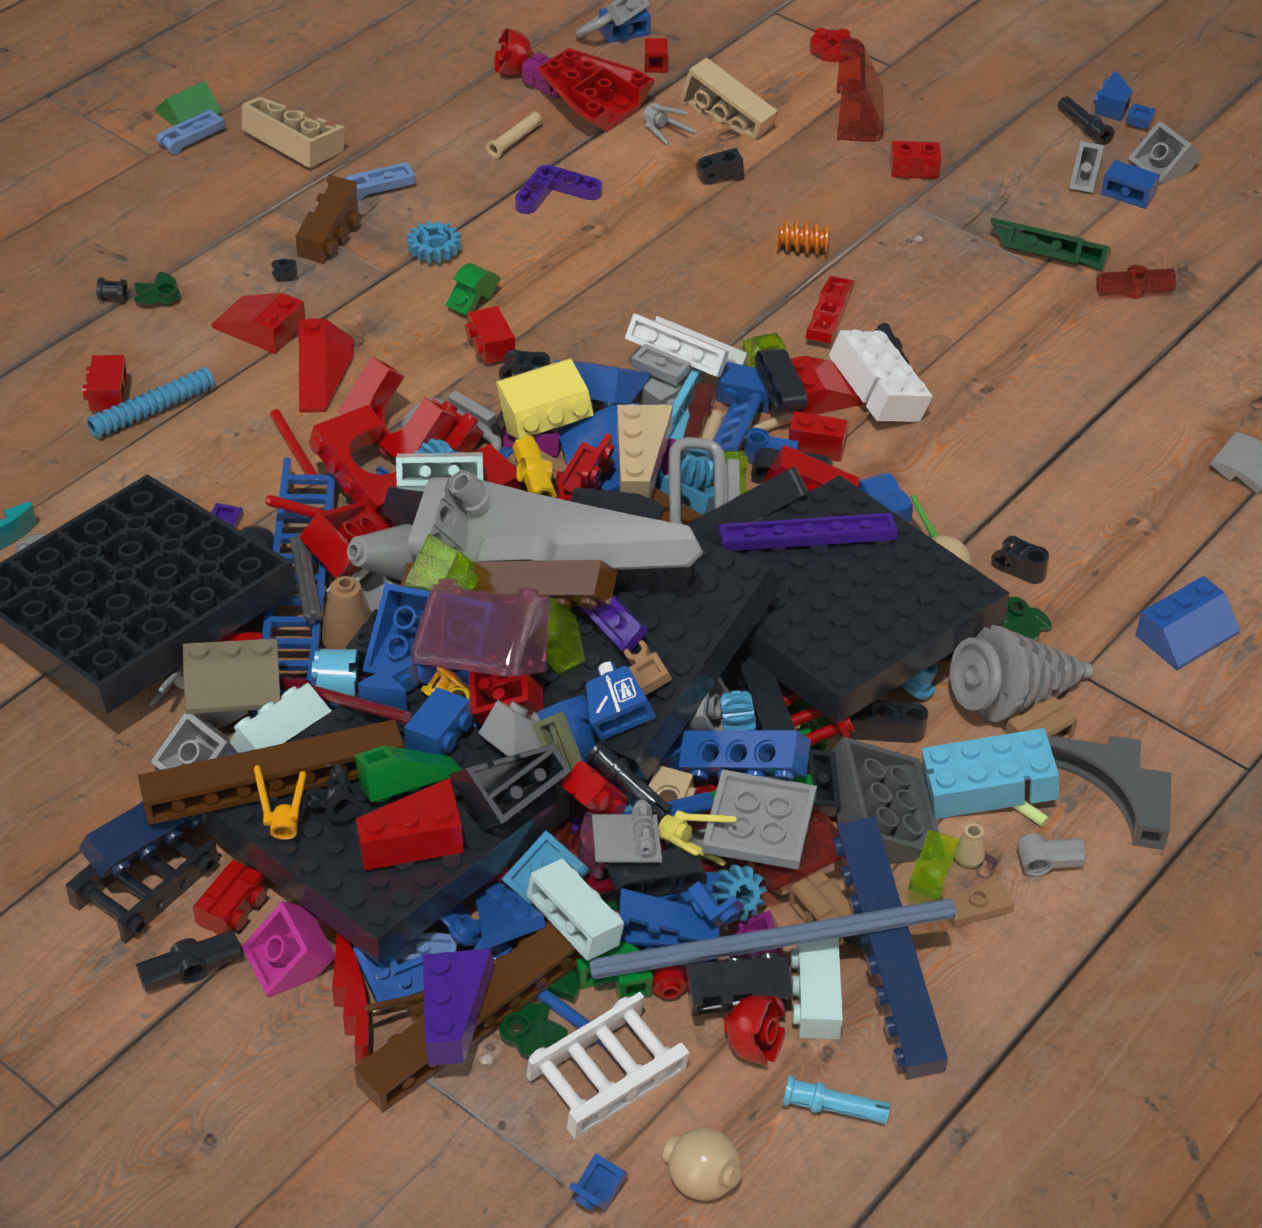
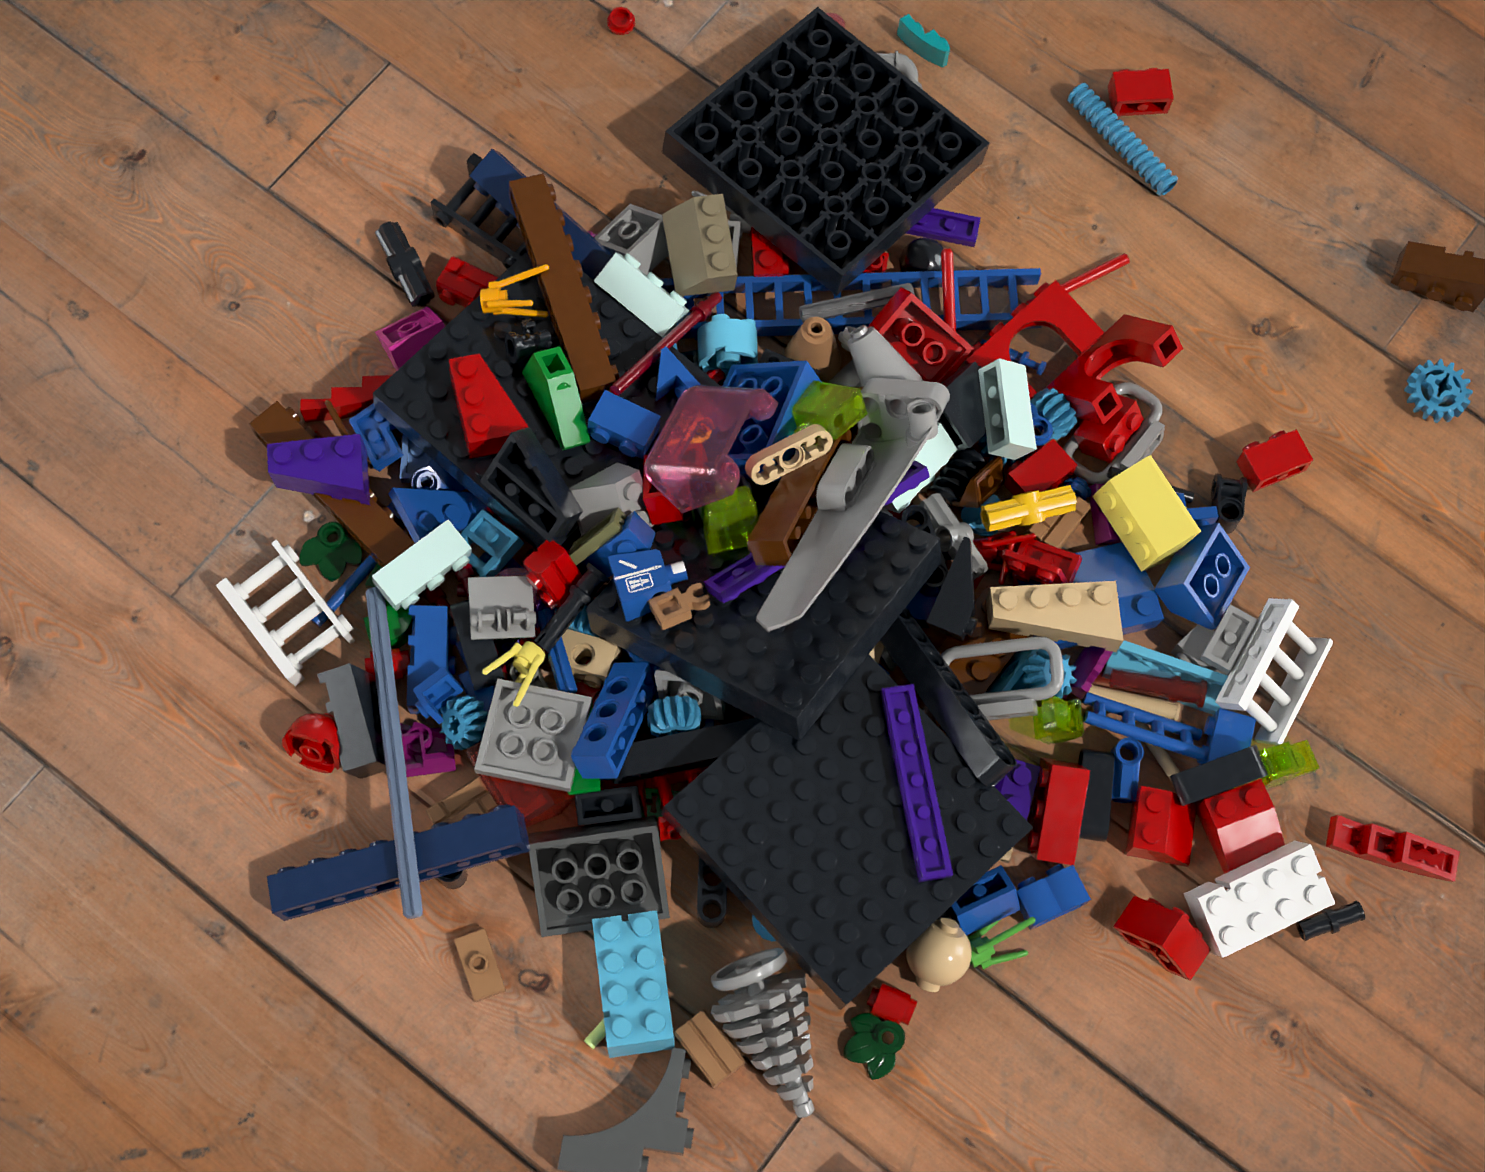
camera: 85 degrees right, 25 degrees up
black bush [96,277,128,302] -> none
dark green plate [134,272,180,305] -> none
red slope [211,293,305,354] -> none
black plate [271,259,297,282] -> none
red wedge [298,318,354,413] -> none
green brick [445,263,501,317] -> none
blue bracket [569,1153,628,1212] -> none
tan brick [663,1127,741,1201] -> none
medium azure pin [783,1075,891,1125] -> none
light aqua brick [790,938,843,1039] -> none
clear neon green brick [907,829,960,900] -> none
tan cone [953,823,985,869] -> none
black piece [991,535,1049,584] -> none
light grey piece [1017,834,1086,877] -> none
none -> tan beam [745,424,833,485]
none -> red brick [1113,895,1211,981]

